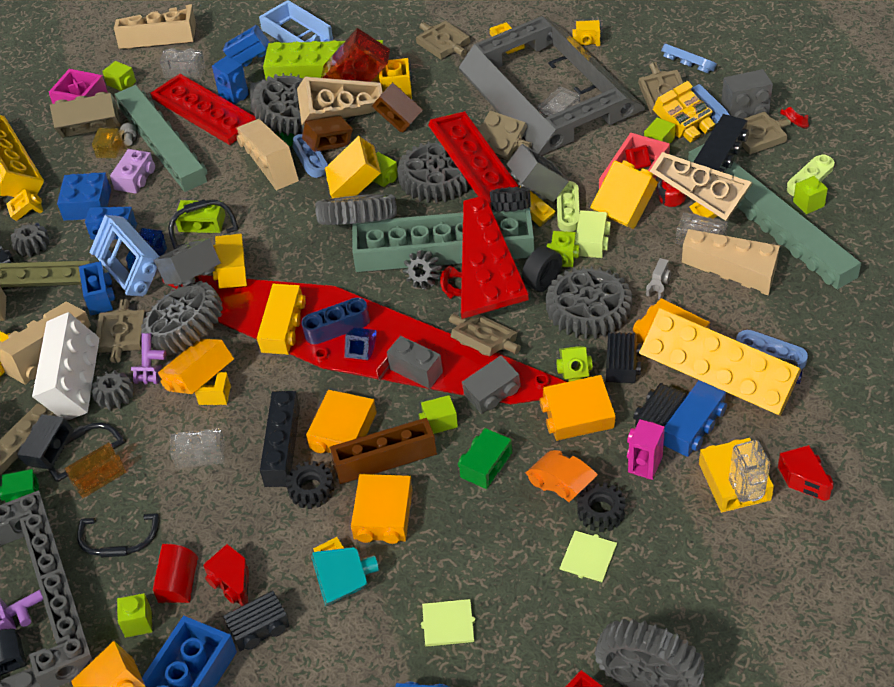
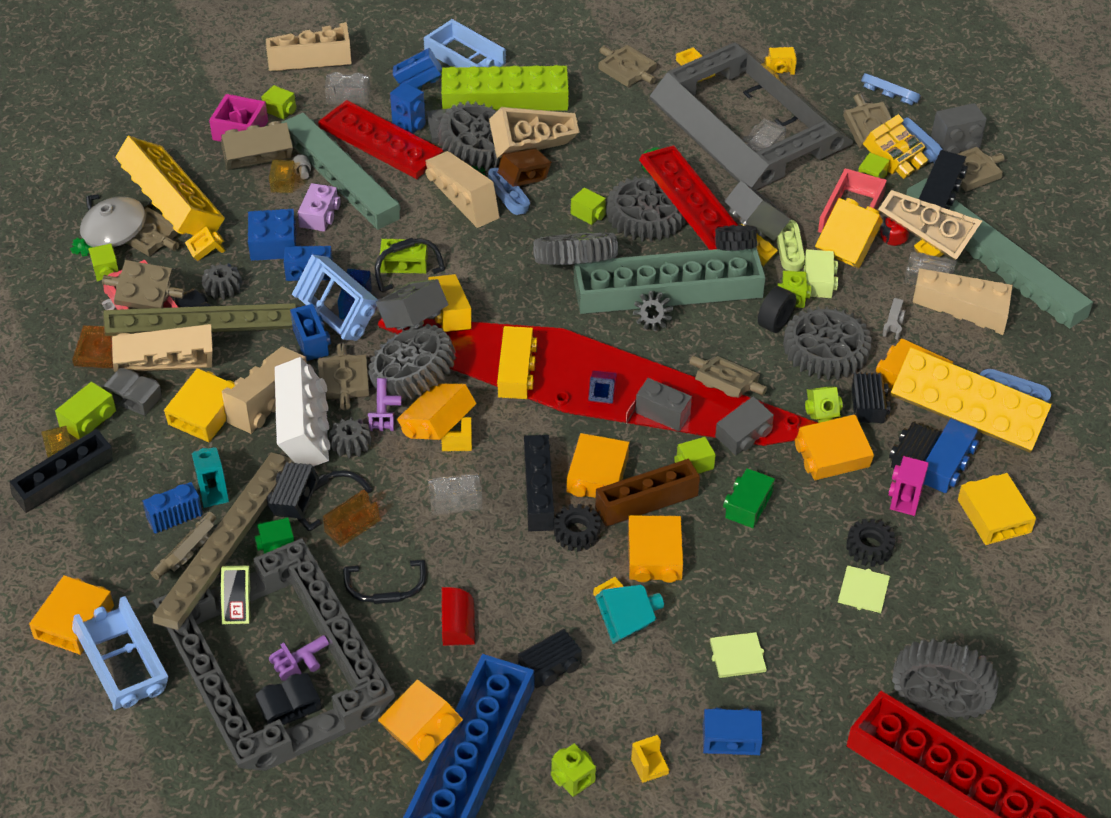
camera: 10 degrees left, 0 degrees up
lime brick [117,593,152,638] -> none
red slope [203,544,249,606] -> none
dark blue beam [302,298,370,344] -> none
clear red brick [321,28,390,82] -> none
yellow brick [325,136,381,198] -> none
reddish brown brick [371,82,423,133] -> none
yellow head [379,58,412,99] -> none
red piece [440,266,462,299] -> none
red wing [461,195,529,319] -> none
dark tan plate [474,111,532,160] -> none
orange brick [525,450,598,502] -> none
red tile [625,145,651,169] -> none
clear brick [729,440,770,502] -> none
red slope [778,445,834,501] -> none
red piece [780,107,809,129] -> none
yellowish green plate [787,155,834,196] -> none
lime brick [793,176,828,214] -> none

